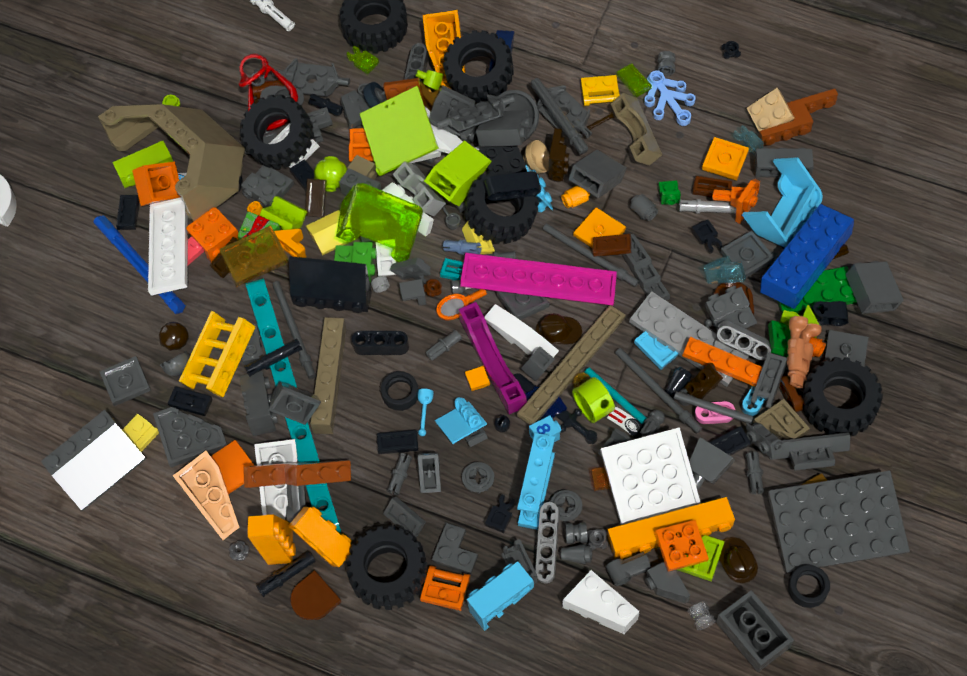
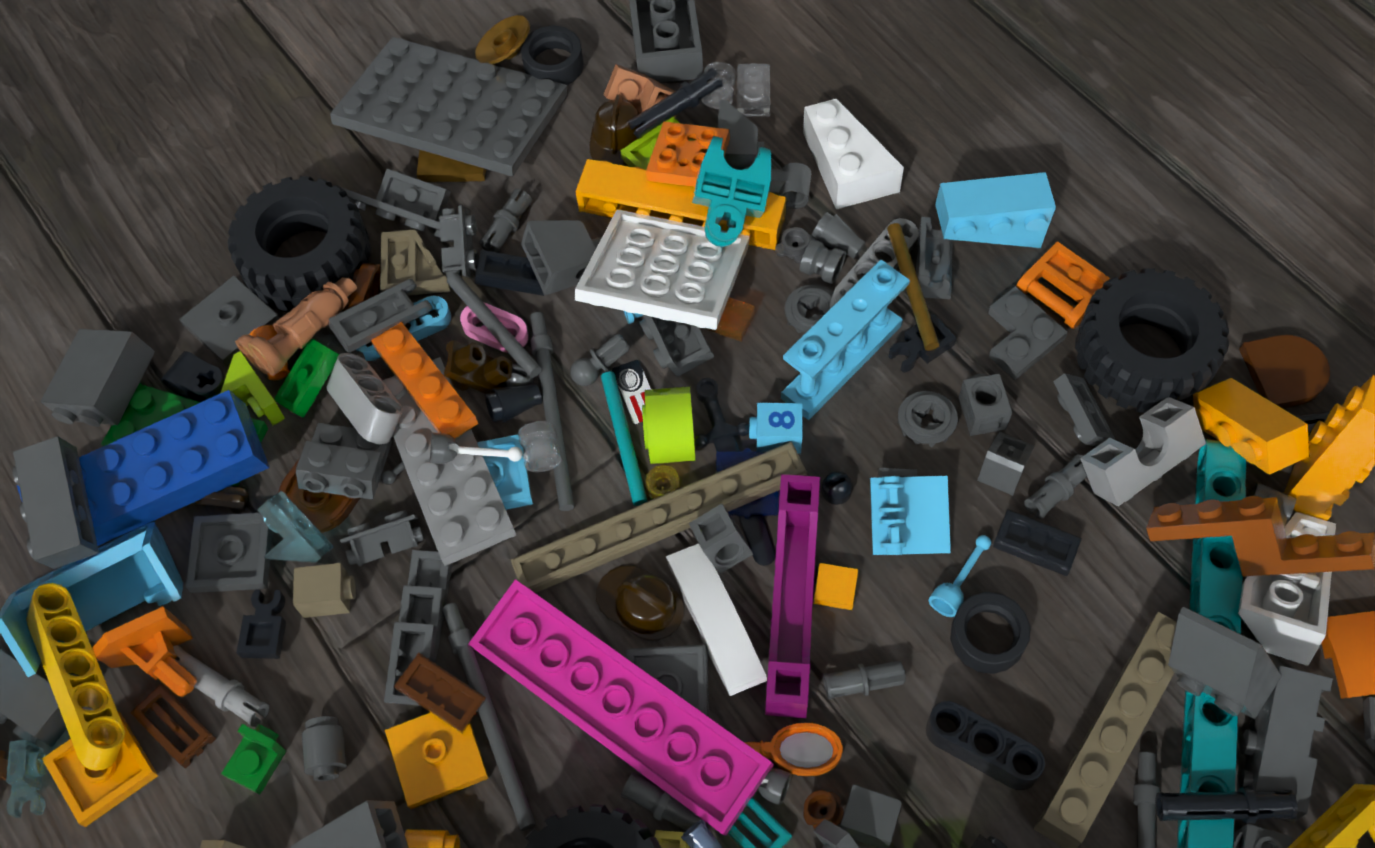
camera: 150 degrees left, 0 degrees up
none -> dark grey brick [12,436,99,569]
none -> yellow beam [26,583,125,771]
none -> dark tan brick [293,563,356,618]
none -> dark grey hinge [340,510,424,566]
none -> hinge [430,433,523,464]
none -> pearl gold dish [475,15,530,64]
none -> clear wheel [518,421,562,472]
none -> nougat slope [604,64,676,118]
none -> black pin [627,68,723,139]
none -> teal piece [692,136,771,247]
none -> clear bracket [737,63,770,116]
none -> pearl gold bar [887,223,939,351]
none -> dark grey brick [959,374,1012,436]
none -> light grey arch [1080,397,1206,506]

